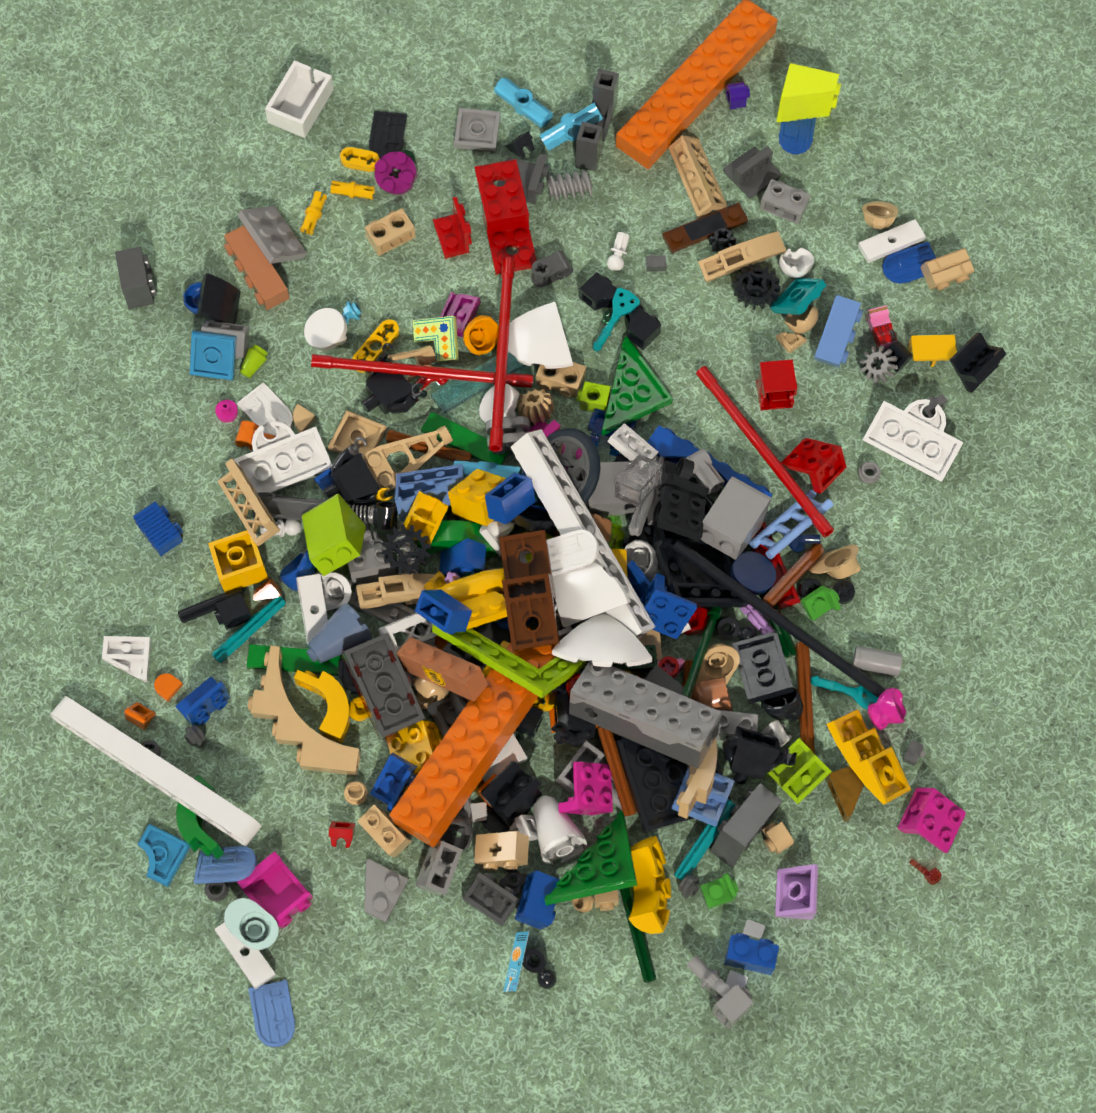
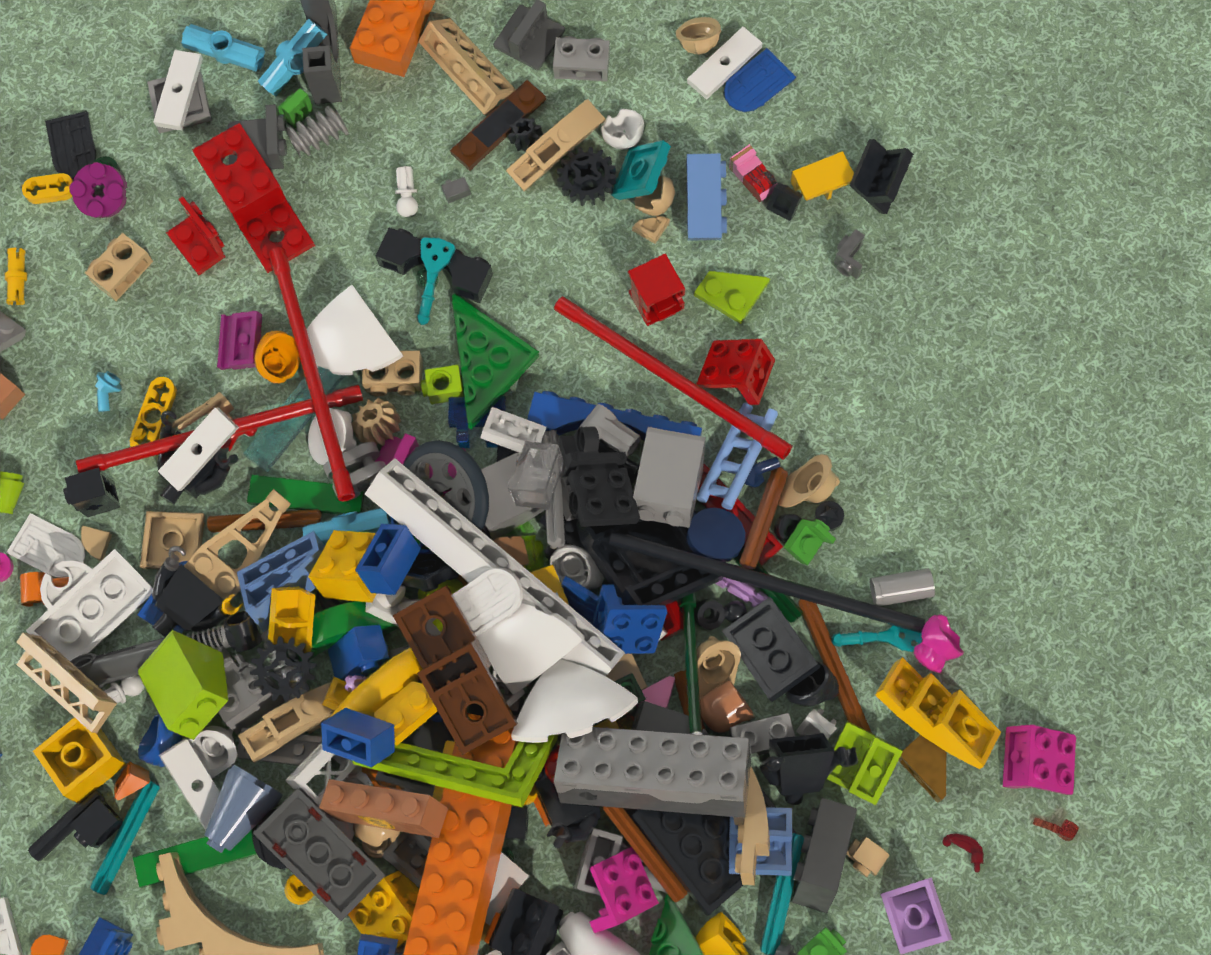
camera: 15 degrees left, 5 degrees up
yellow arch [294,670,351,744] -> none
white tile [304,308,347,352] -> none
yellow pin [331,180,375,200] -> none
yellowish green tile [413,316,459,362] -> none
black tile [506,131,534,158] -> none
dark grey piece [531,251,574,287] -> none
red bush [658,656,679,679] -> none
light grey plate [858,462,881,484] -> none
light grey gear [860,346,898,383] -> none
white plate [863,399,963,482] -> none
flat silver piece [902,740,926,766] -> none
tan brick [921,248,974,291] -> none
none -> black brick [63,467,121,518]
none -> white tile [153,50,203,131]
none -> white tile [158,407,239,491]
none -> bright green bracket [278,88,314,128]
none -> lime wing [694,271,770,324]
none -> dark red piece [942,834,984,872]

